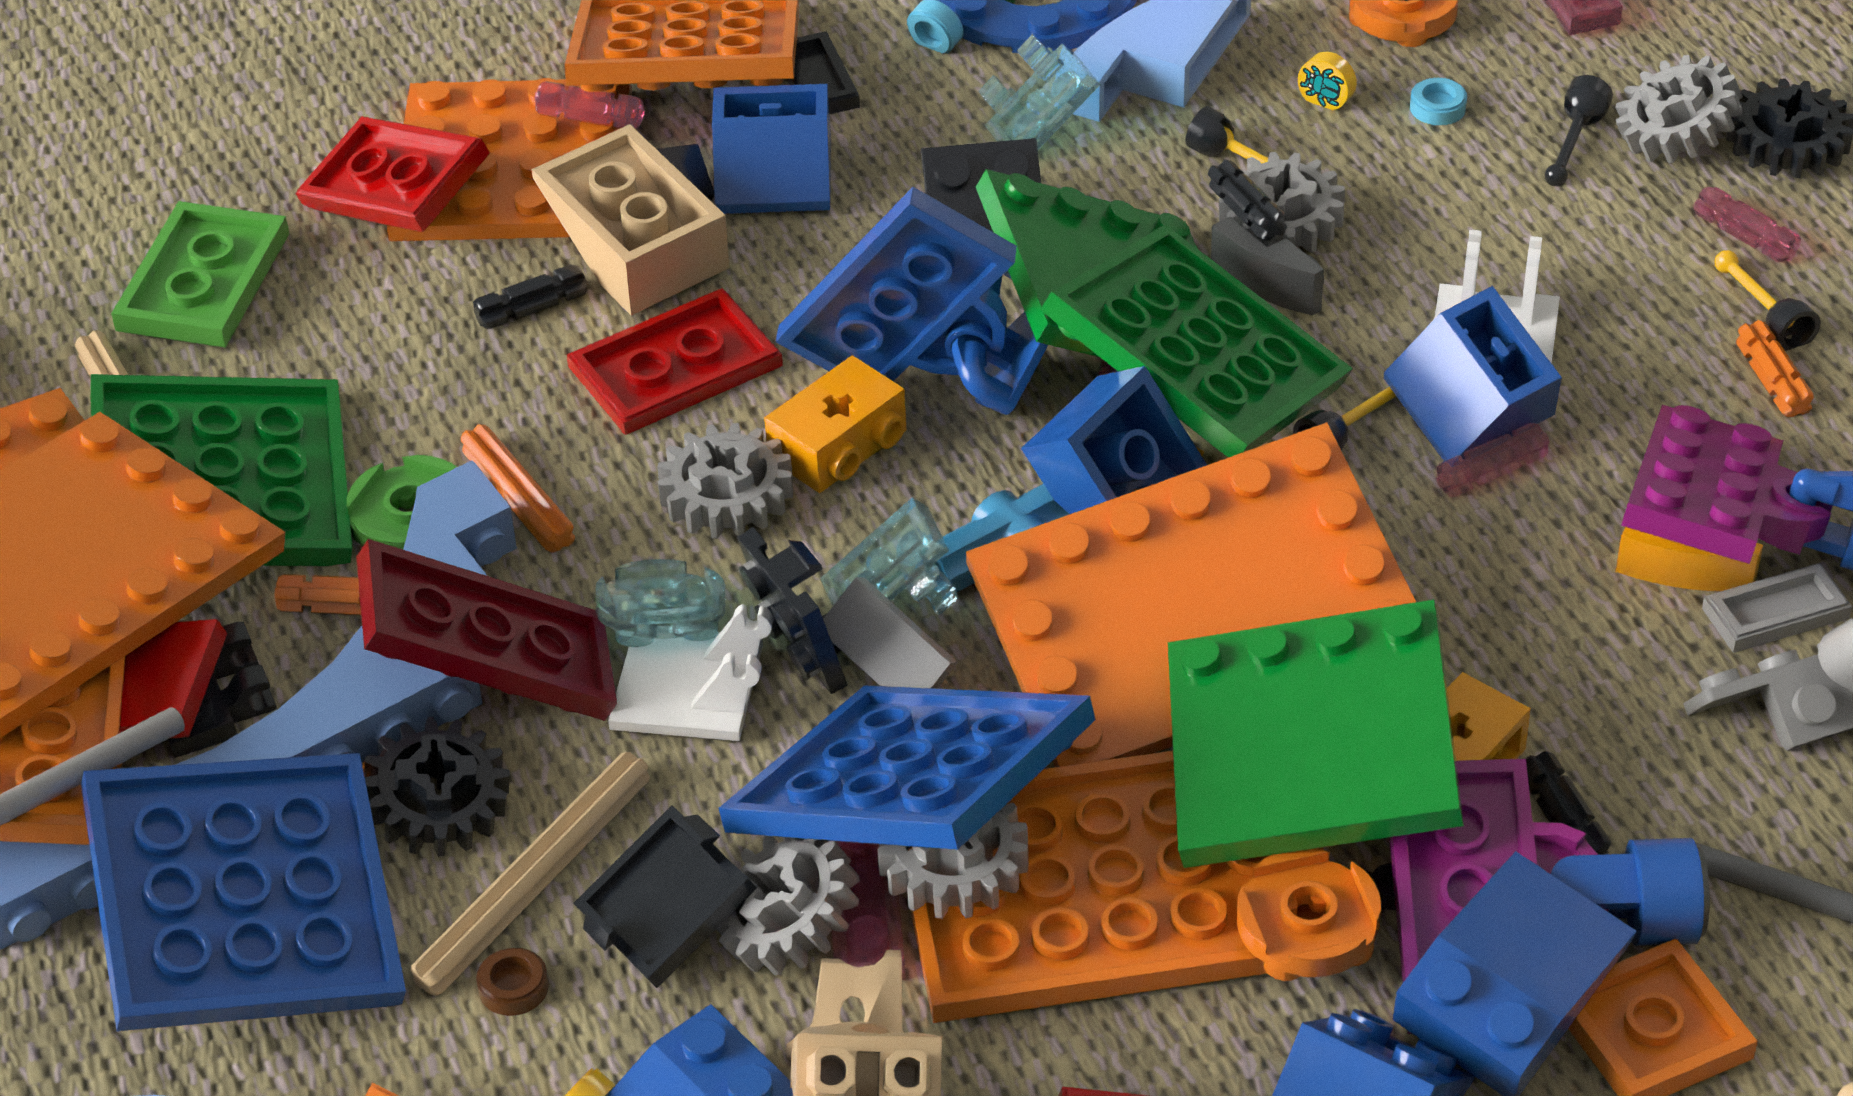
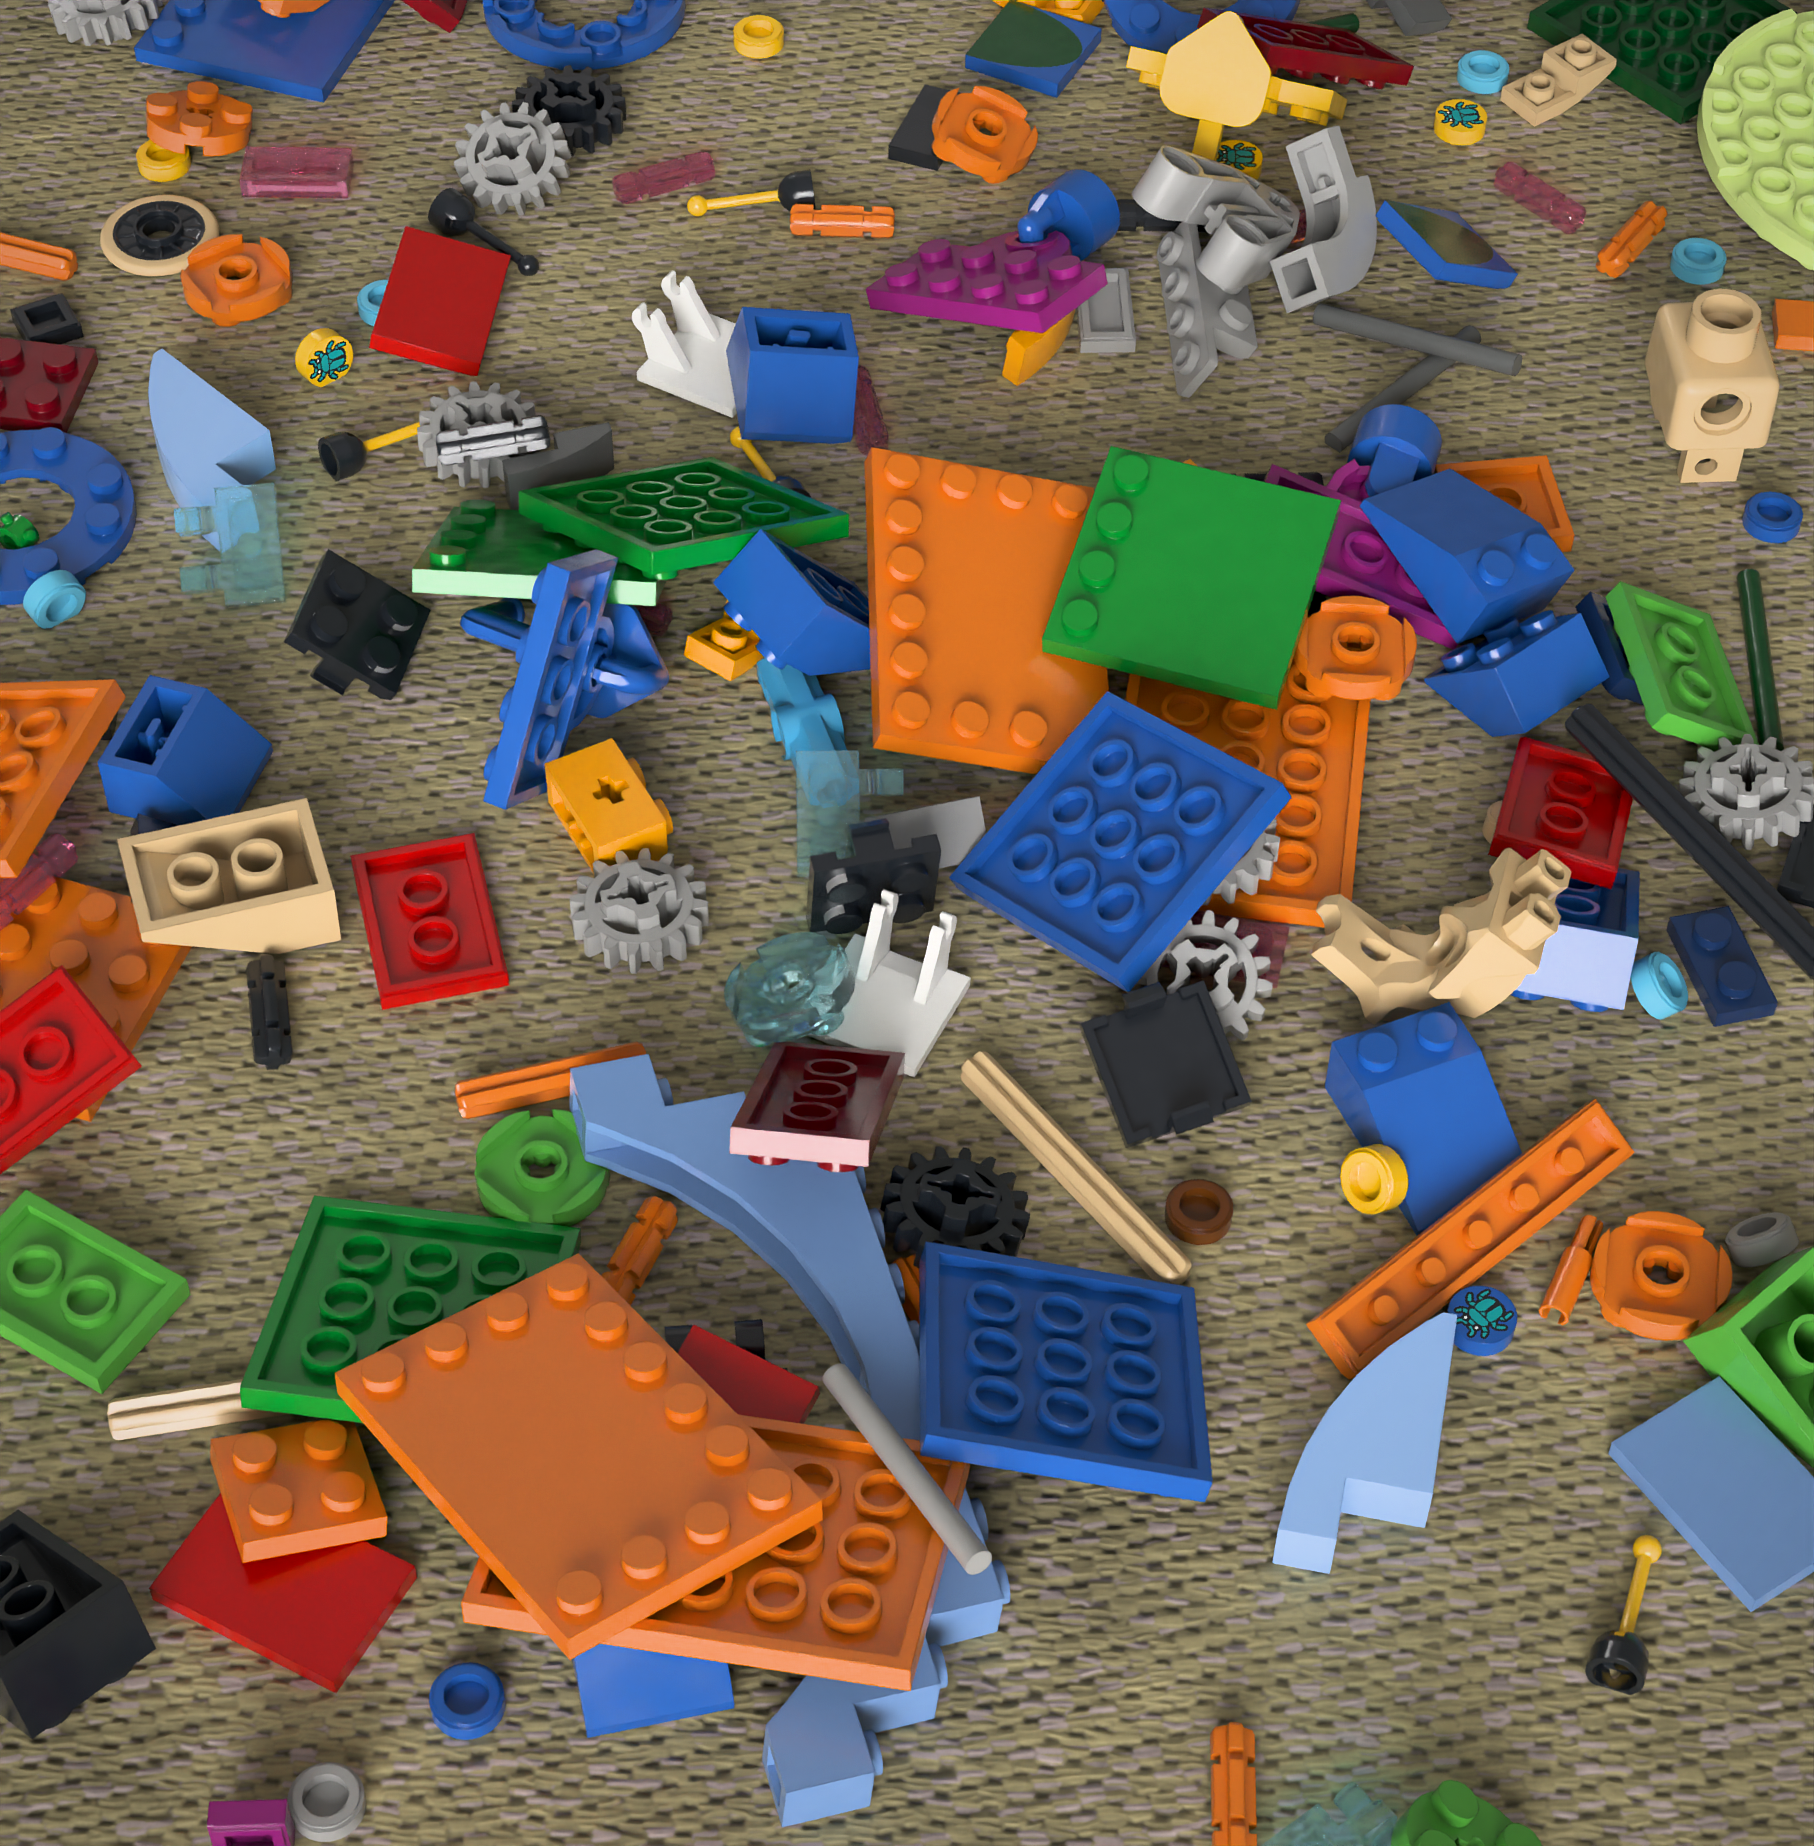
camera: 75 degrees left, 5 degrees up
none -> red tile [369,226,511,376]

